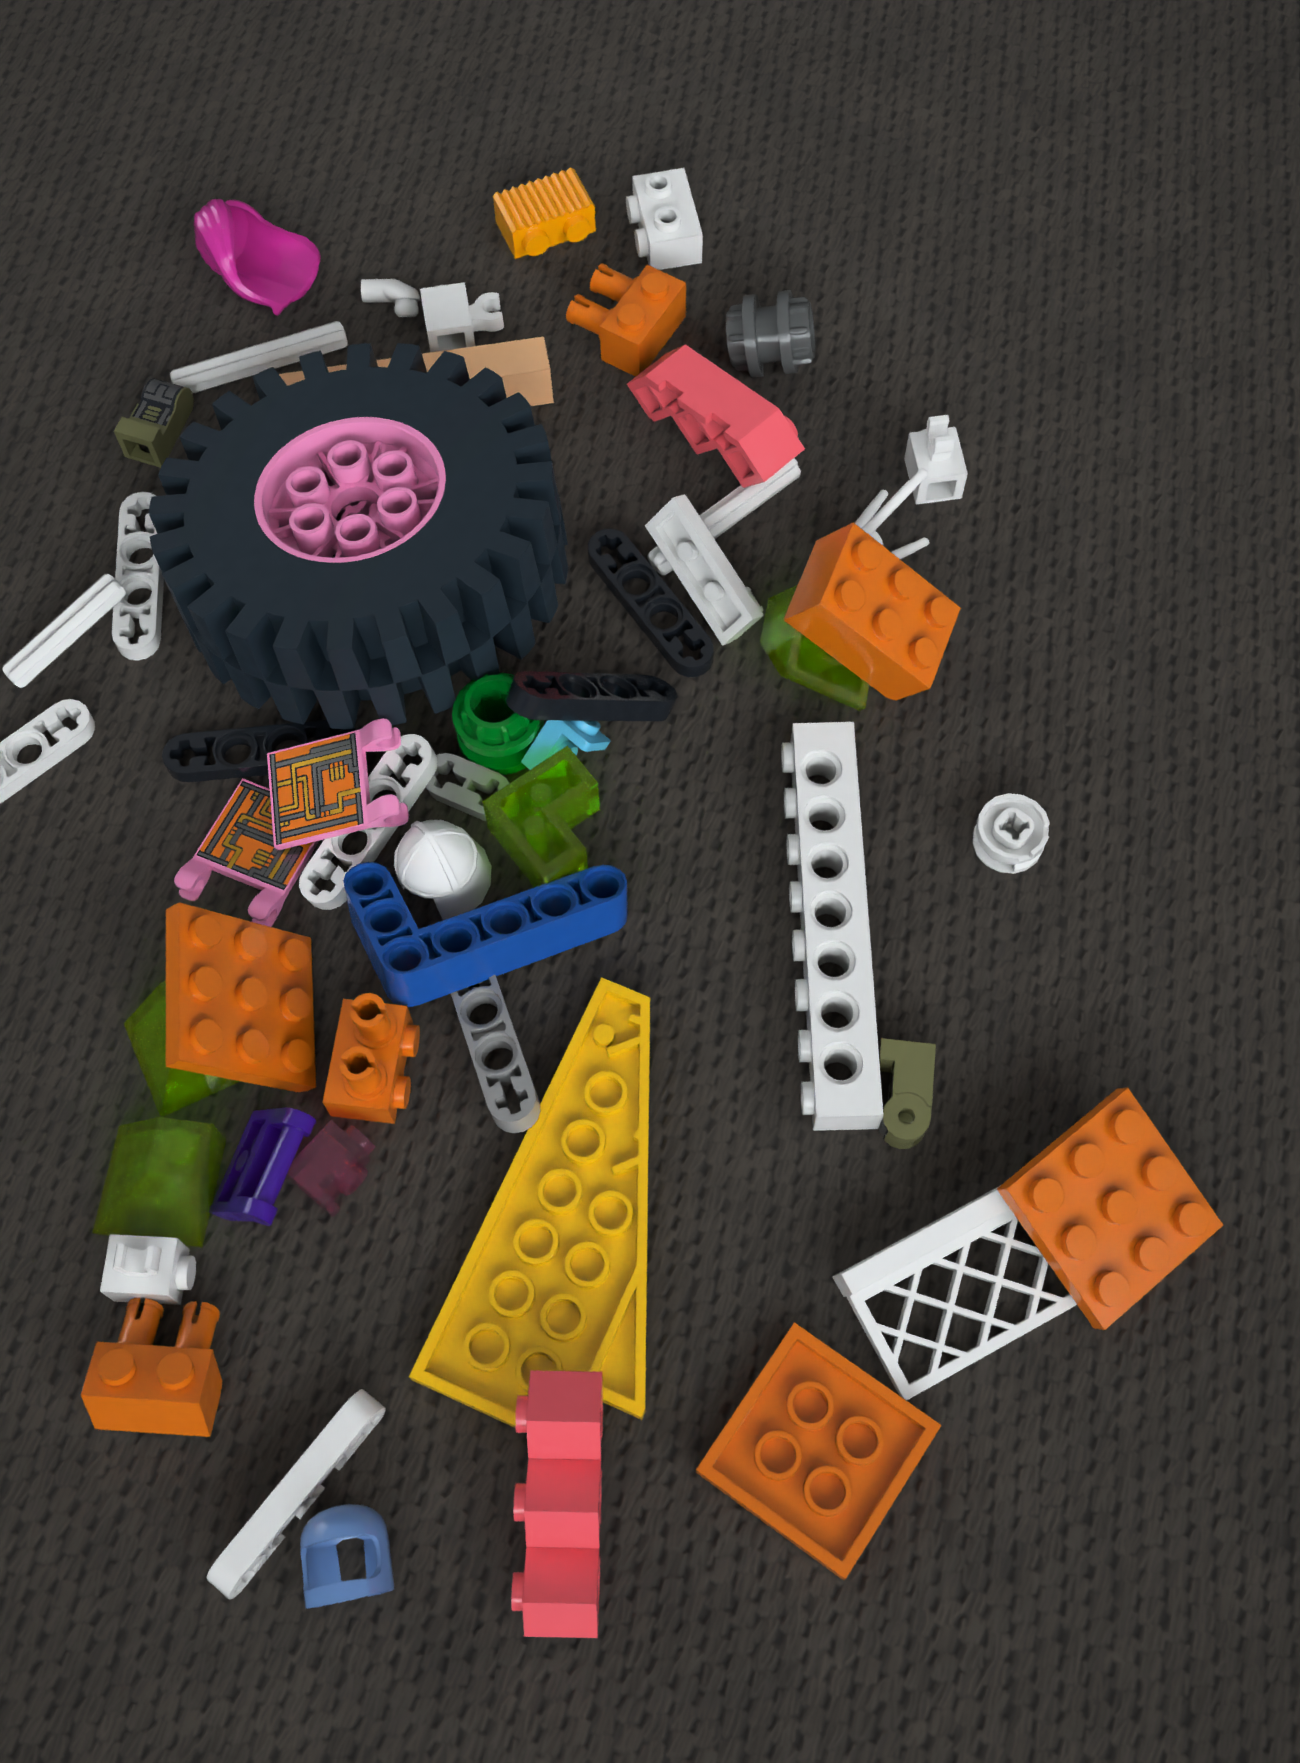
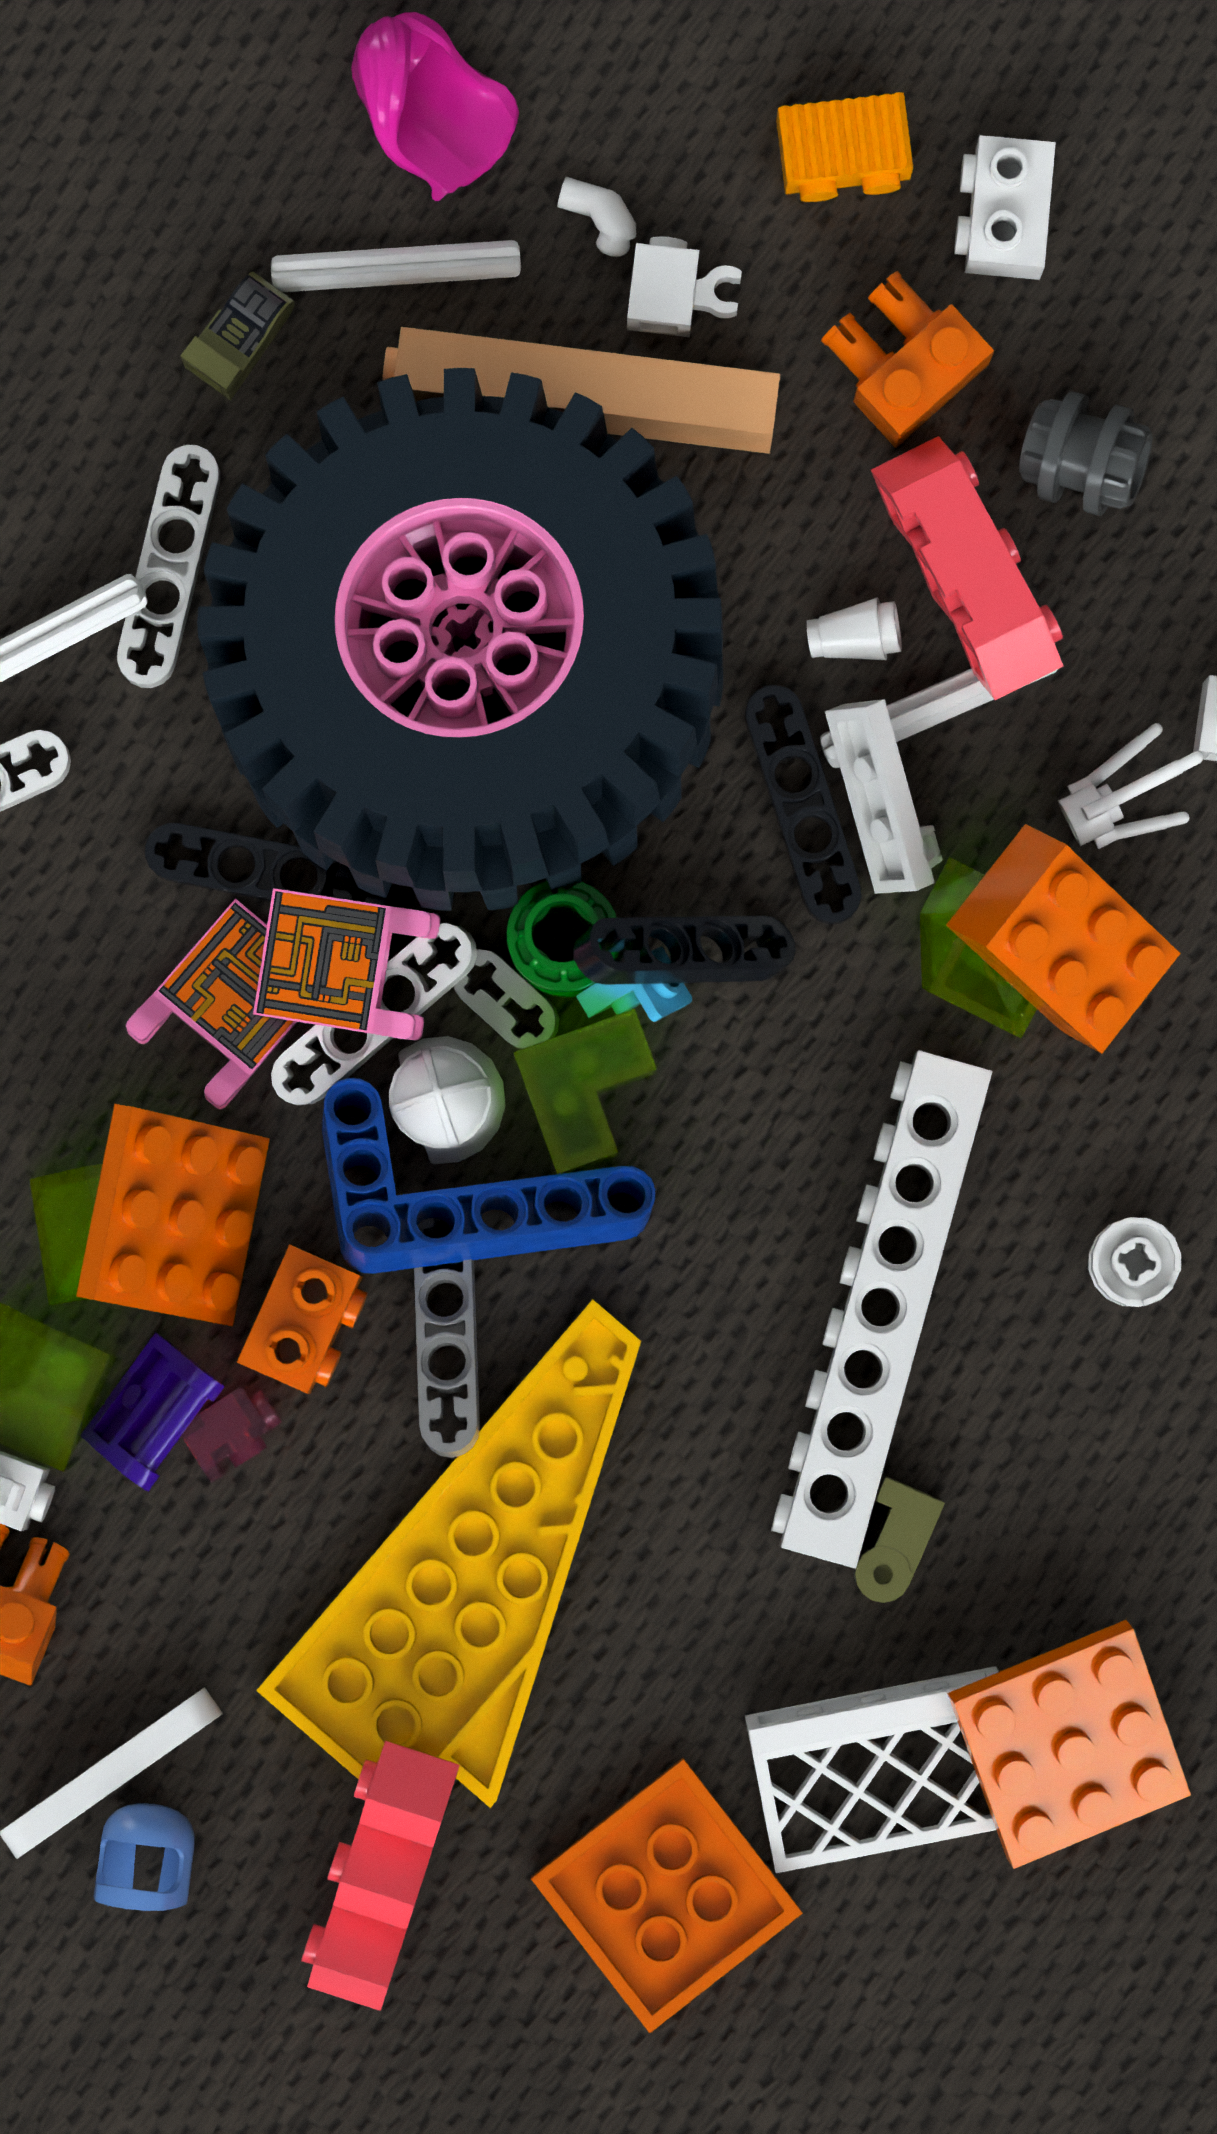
camera: 15 degrees right, 20 degrees up
none -> white cone [807,597,902,660]

